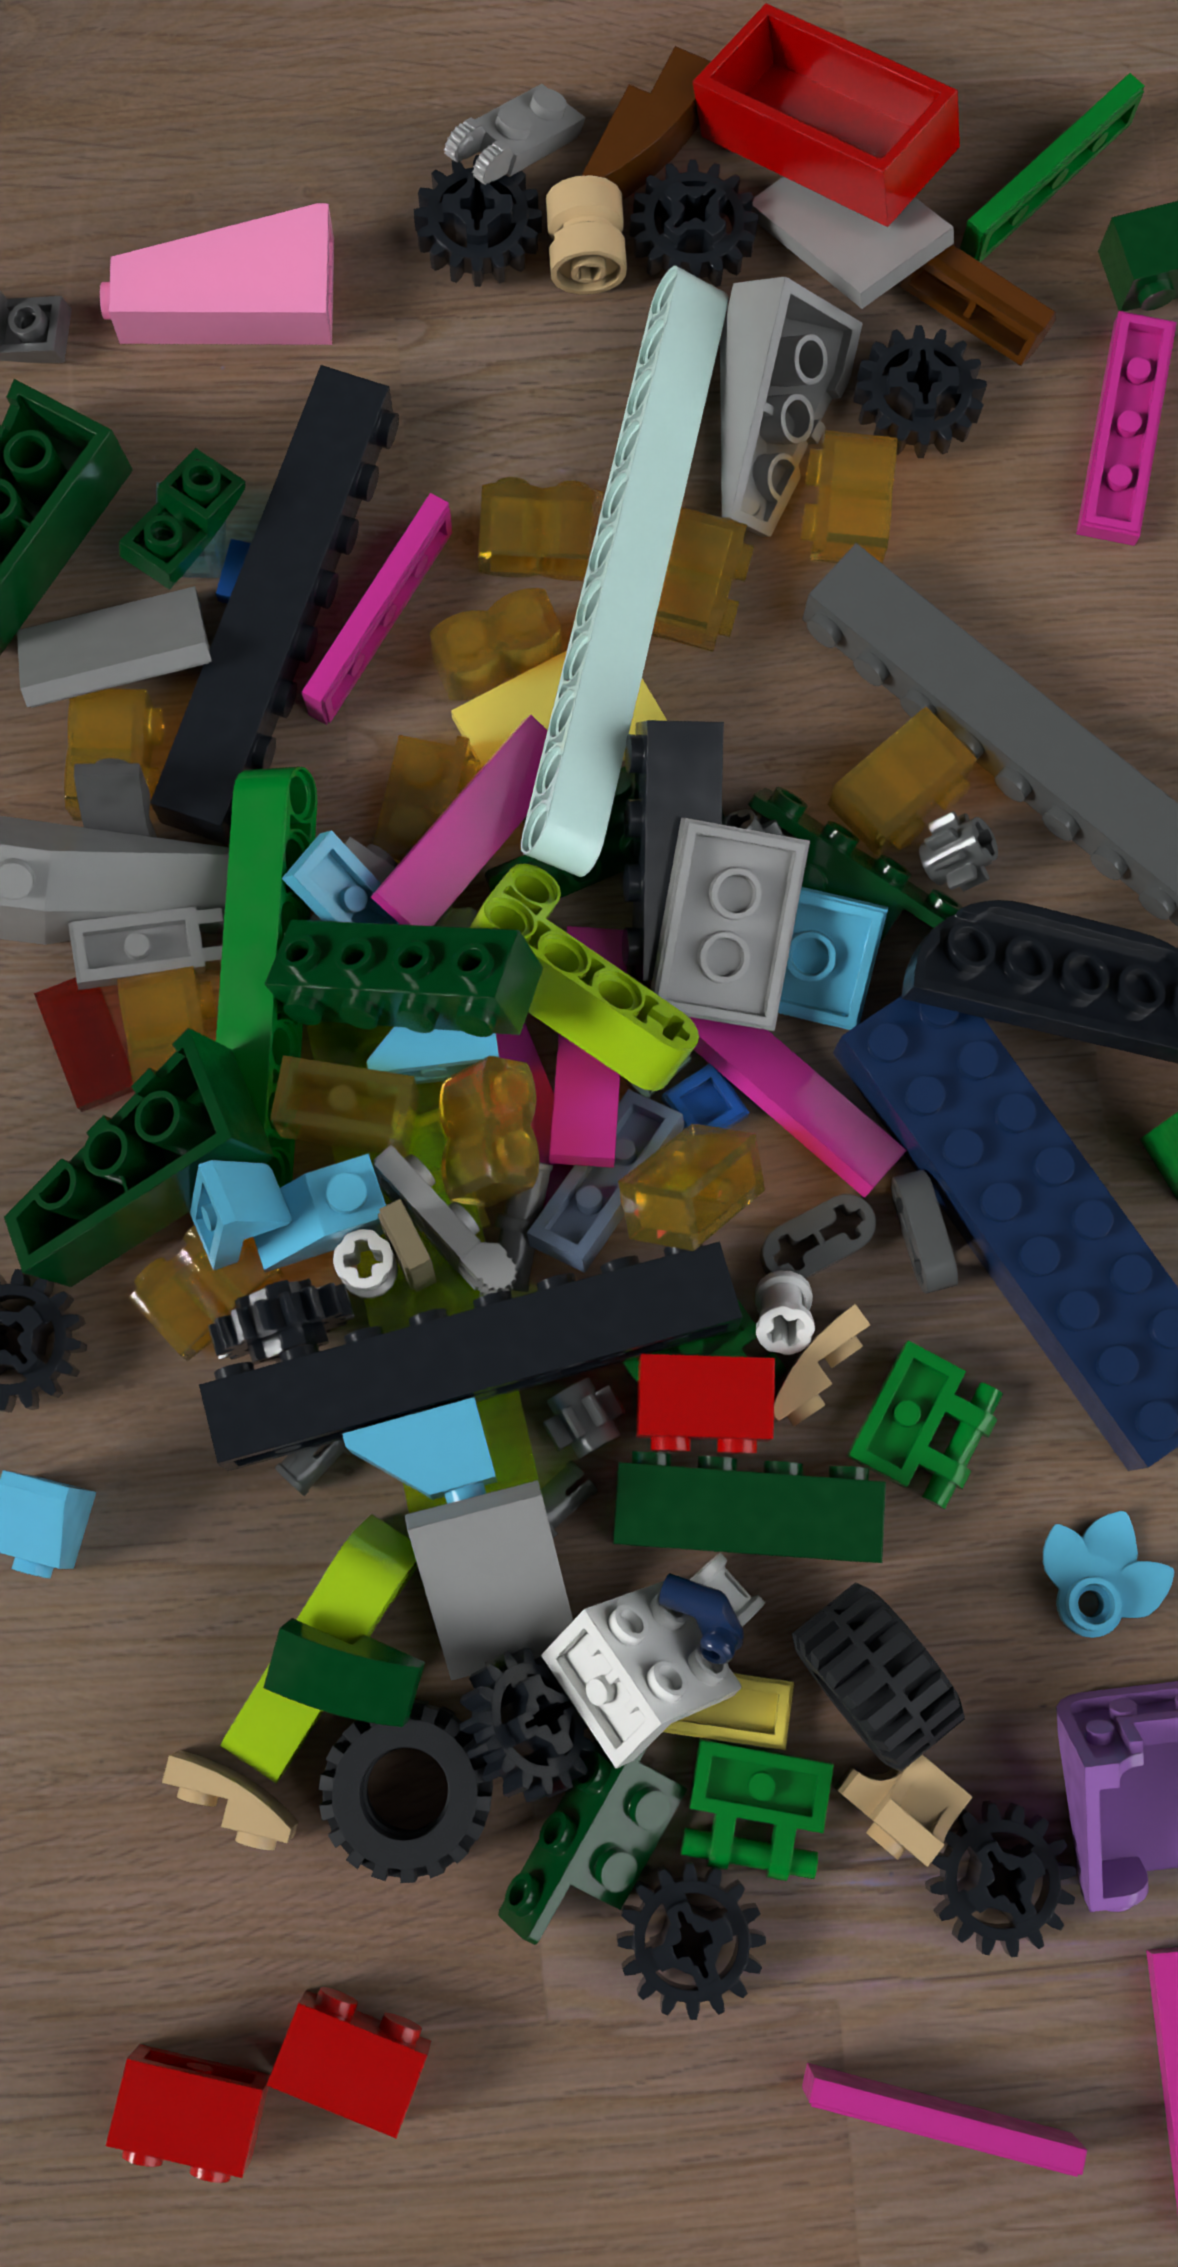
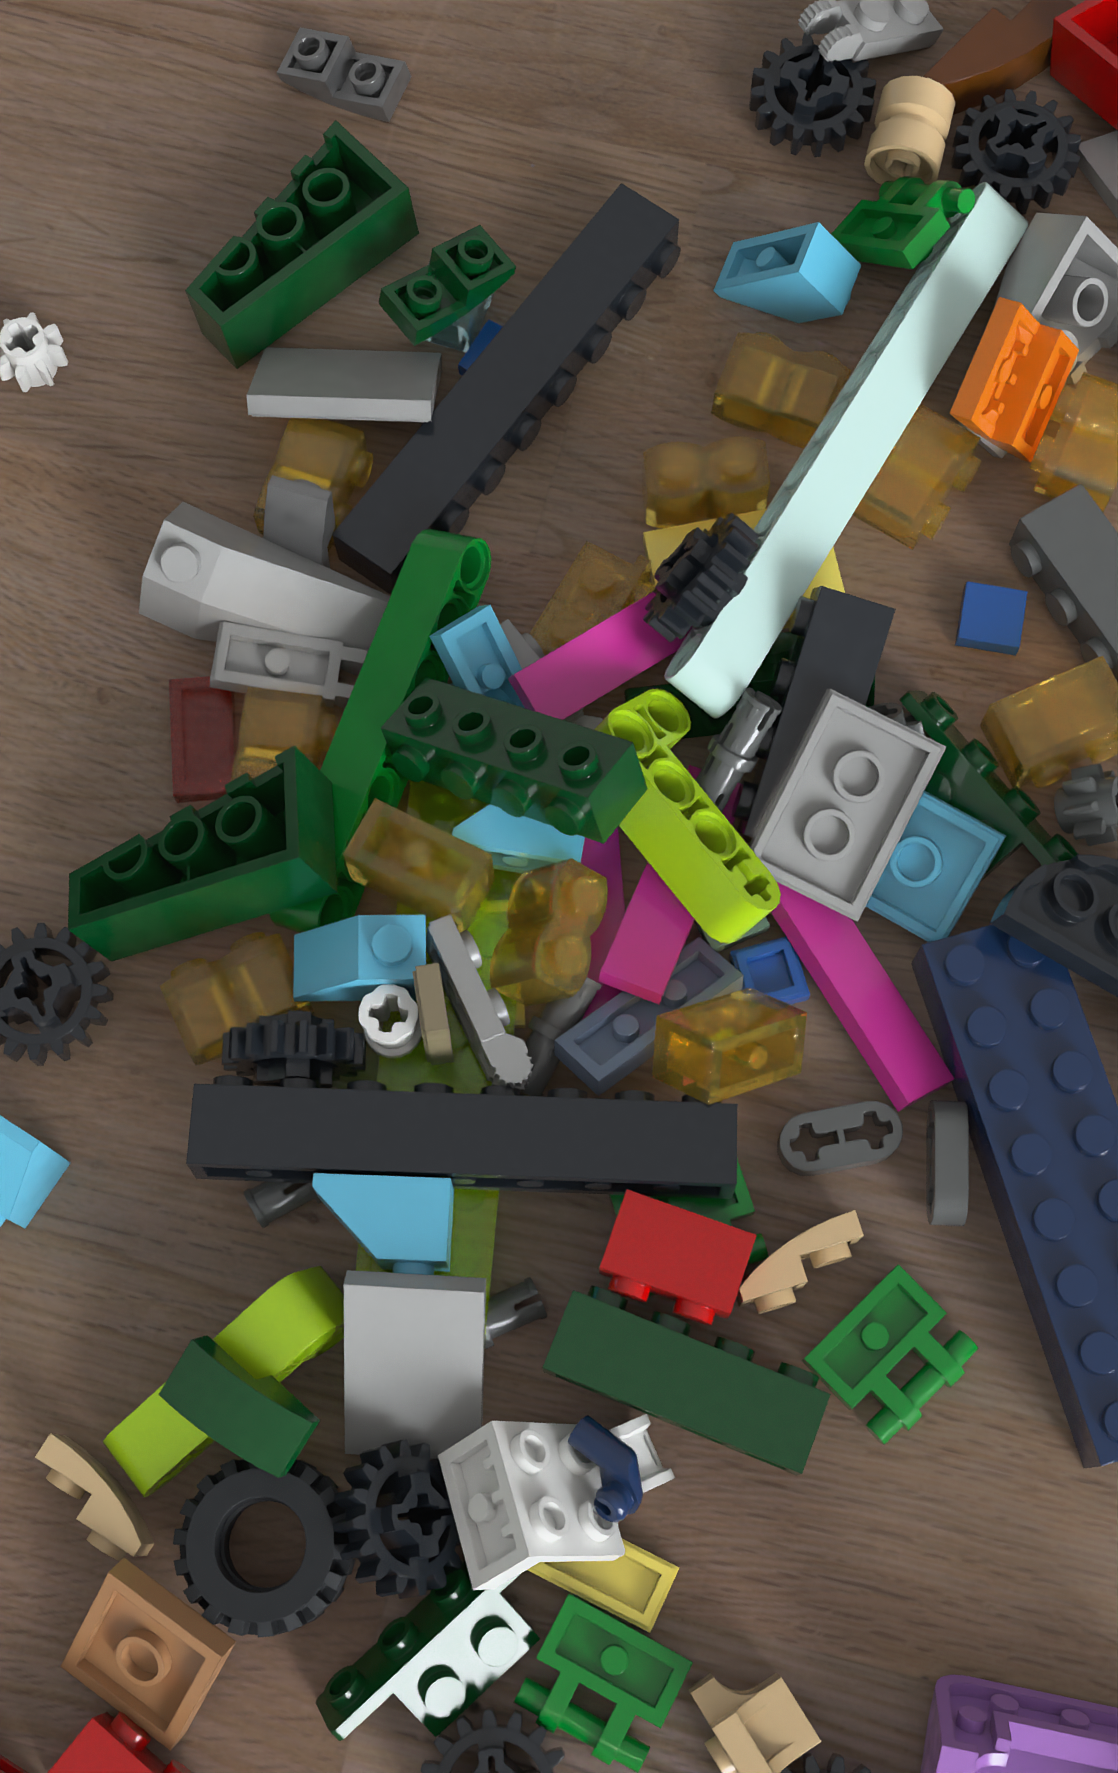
camera: 25 degrees right, 5 degrees down
bright pink slope [100,203,334,345] -> none
medium azure slope [190,1160,292,1271] -> none
dark pink tile [302,493,452,725] -> none
dark grey gear [543,1377,625,1459] -> none
white bush [755,1270,815,1355] -> none
black tyre [792,1582,965,1772] -> none
medium azure plate [1042,1511,1174,1638] -> none
none -> medium nougat plate [60,1558,236,1751]
none -> black gear [643,512,759,642]
none -> dark grey pin [695,688,782,813]
none -> medium azure slope [714,222,861,323]
none -> green plate [831,176,975,269]
none -> orange slope [949,297,1079,462]
none -> blue tile [955,581,1028,656]

